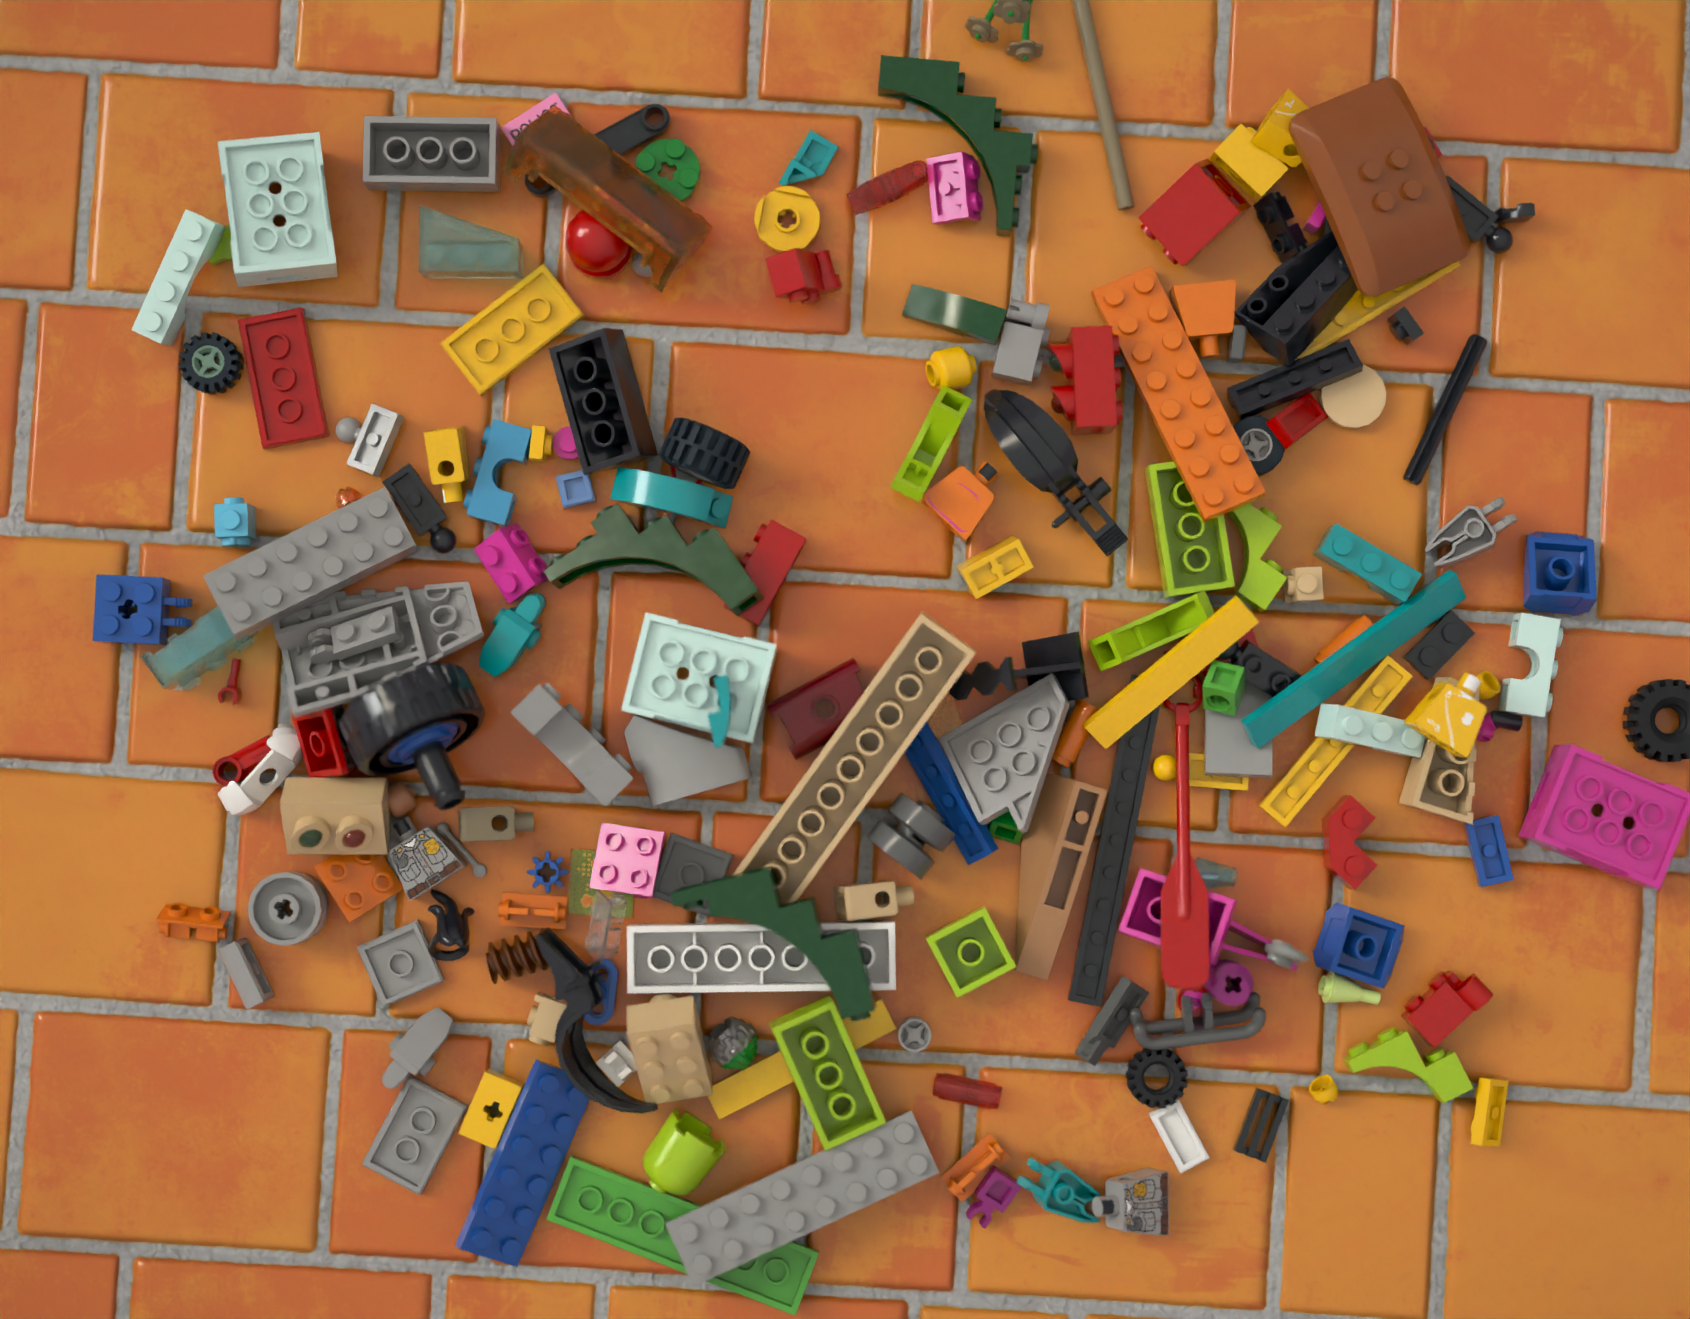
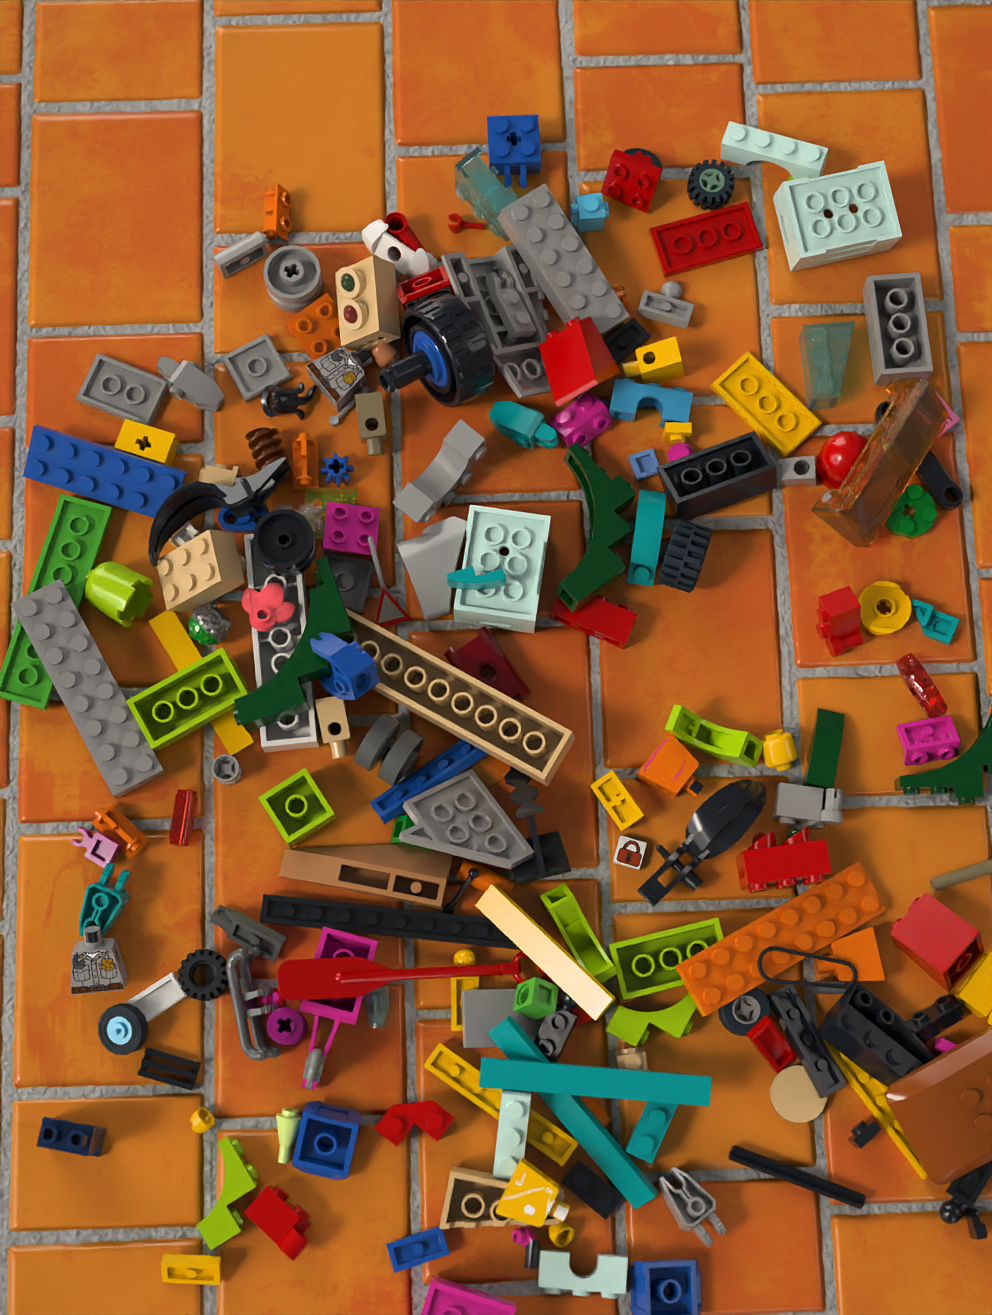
camera: 85 degrees right, 10 degrees down
none -> dark blue hips [37,1117,107,1157]
none -> black wheel [98,1003,148,1055]
none -> coral plate [242,583,296,632]
none -> black wheel [253,509,317,577]
none -> blue piece [310,632,380,700]
none -> light grey piece [368,536,412,628]
none -> black hinge [443,868,479,914]
none -> teal tile [479,1057,712,1107]
none -> red slope [539,316,620,407]
none -> red plate [601,148,663,214]
none -> tile [612,835,647,871]
none -> black piece [757,946,857,989]
none -> light grey leg [777,456,817,486]

